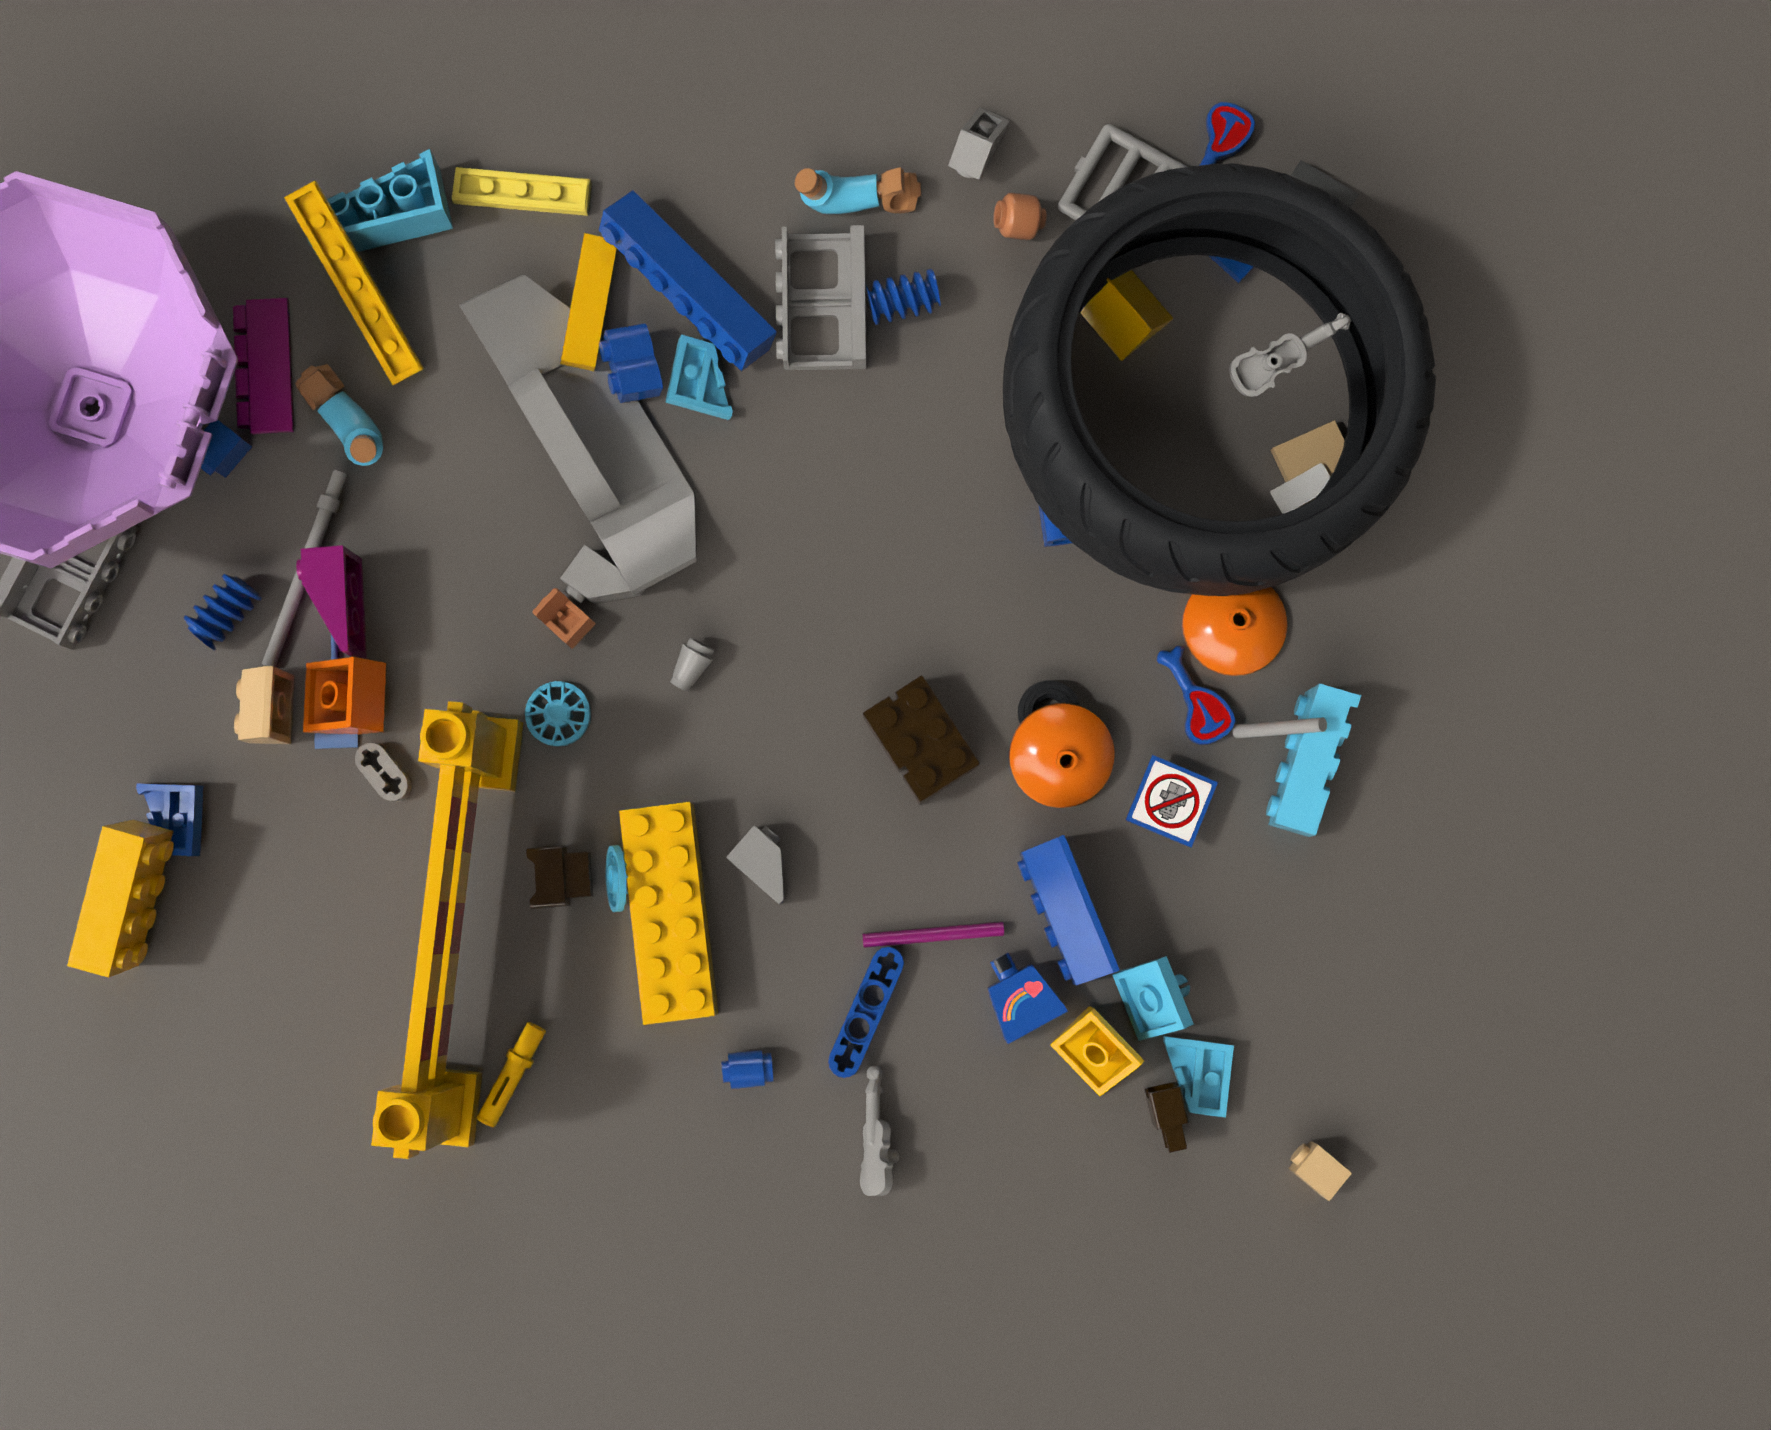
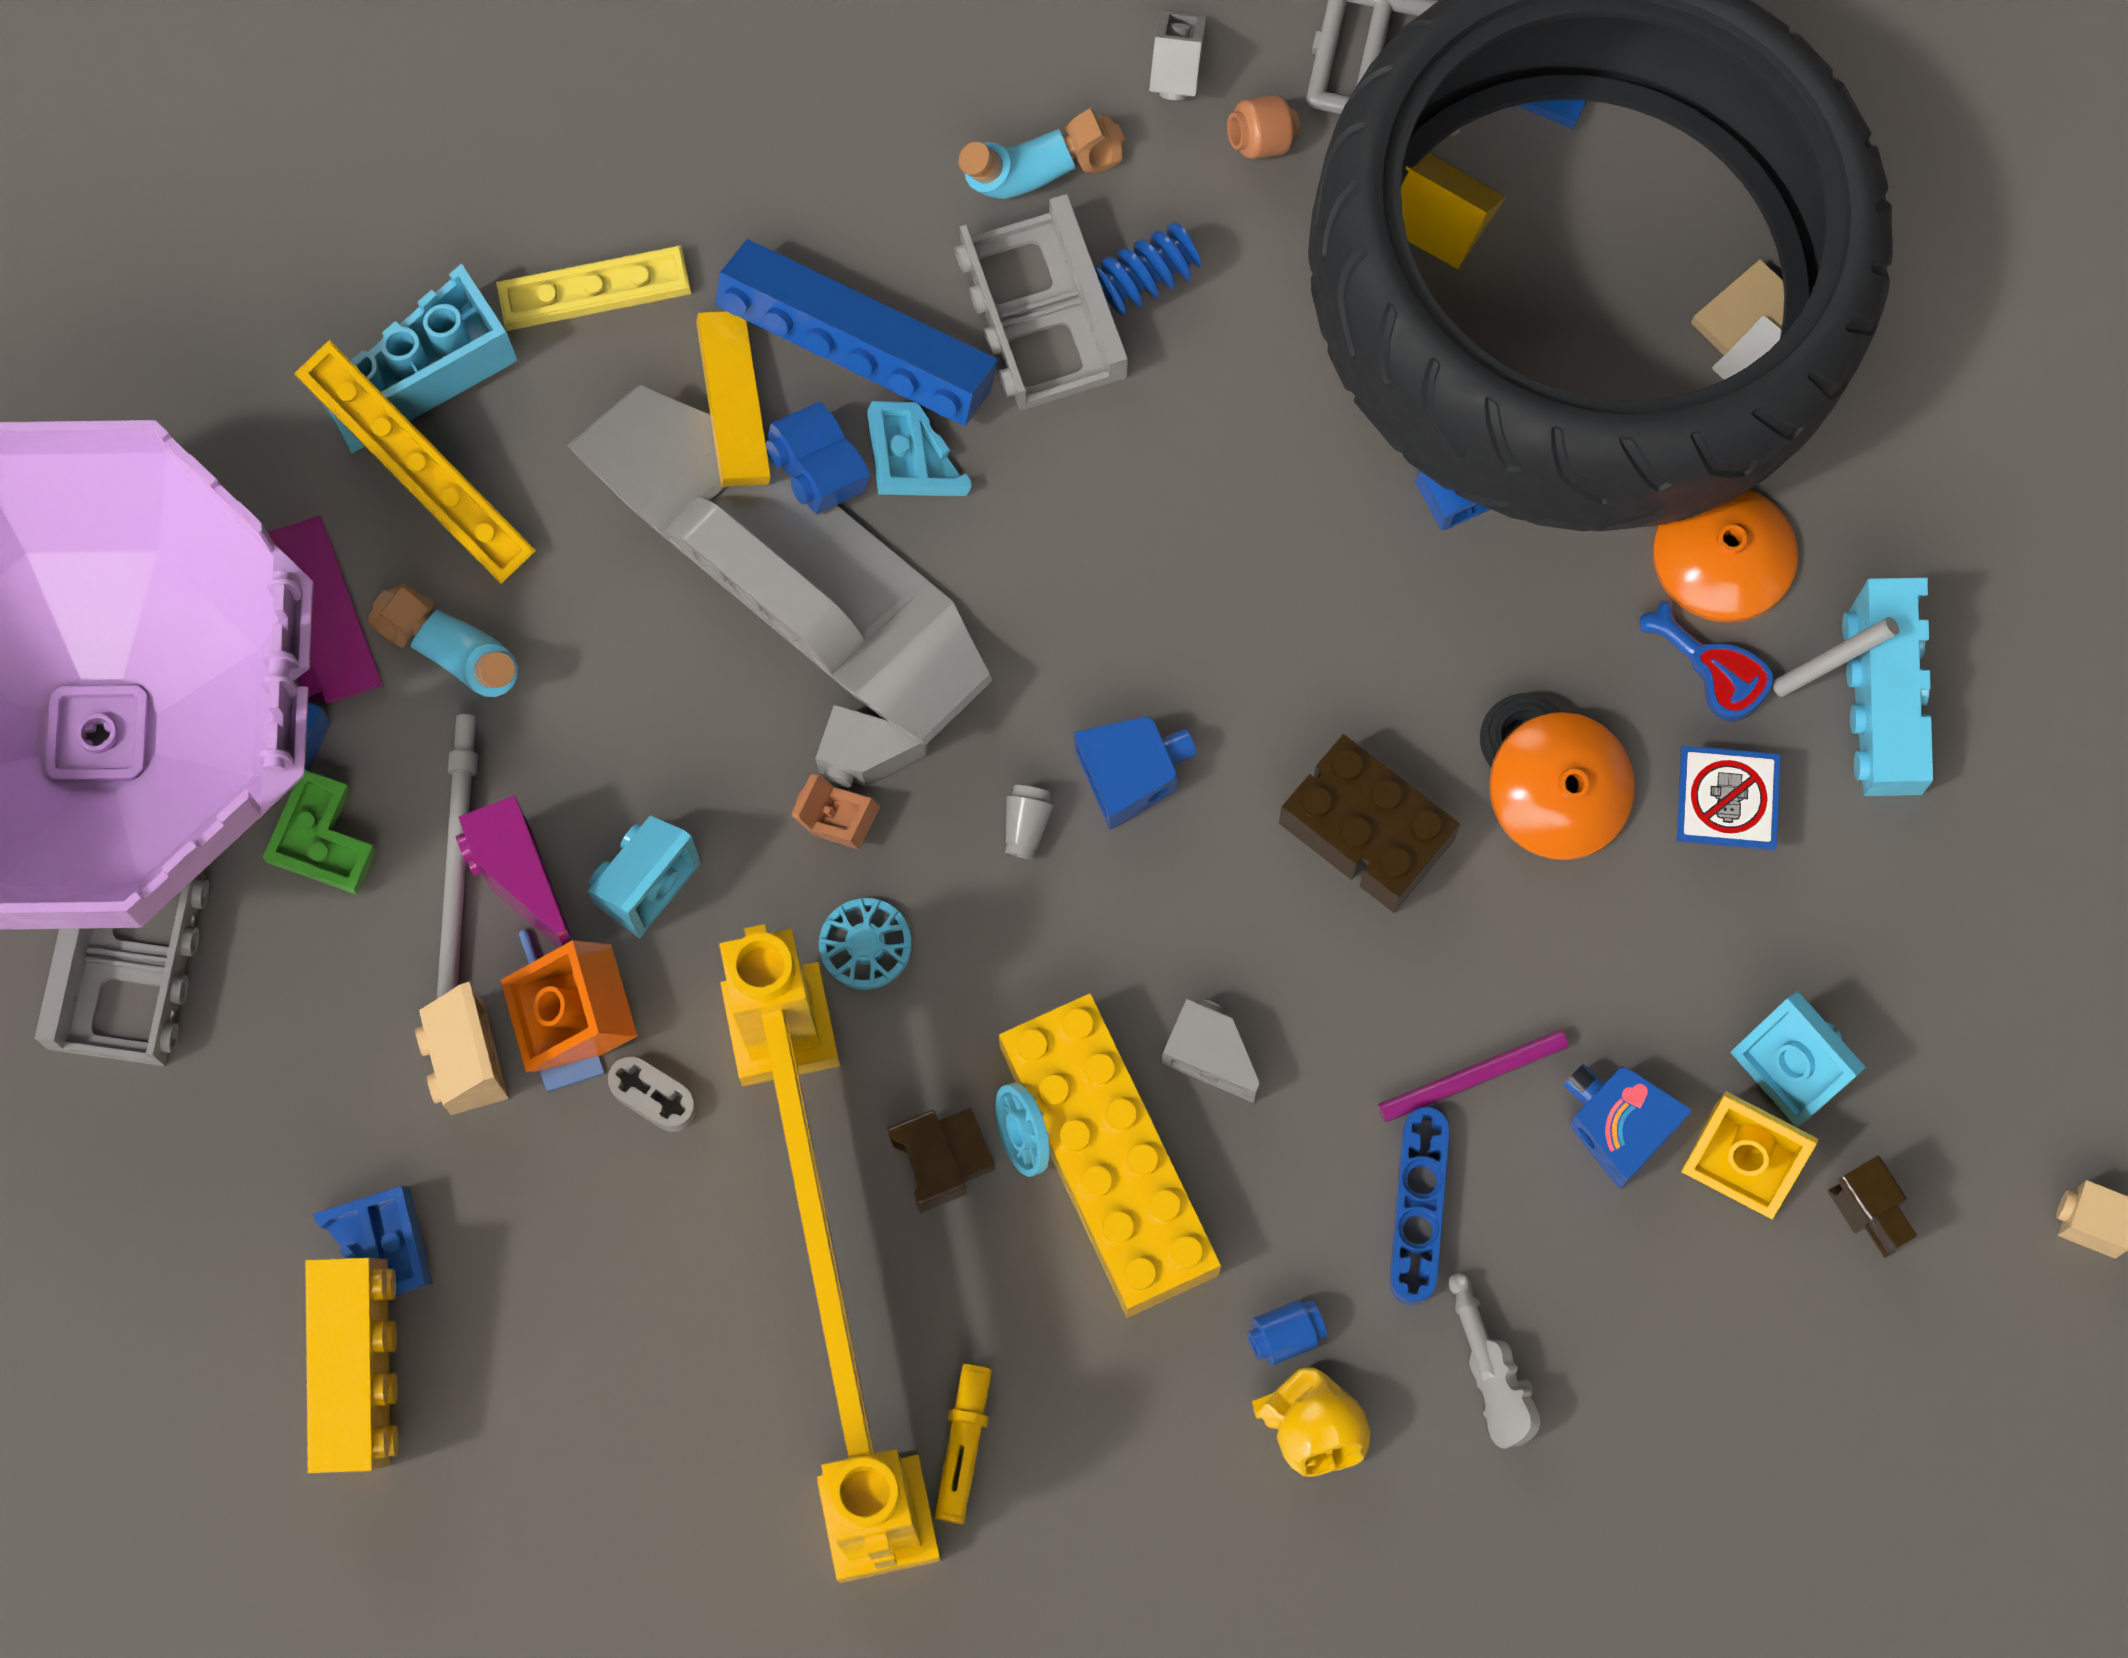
camera: 20 degrees left, 10 degrees down
blue piece [183,574,262,650] -> none
slope [1017,835,1120,986] -> none
medium azure wing [1163,1036,1234,1118] -> none
light grey piece [1229,313,1351,397] -> none
none -> bright green plate [263,770,377,895]
none -> medium azure slope [588,815,701,939]
none -> blue torso [1074,716,1197,830]
none -> yellow piece [1252,1367,1370,1477]

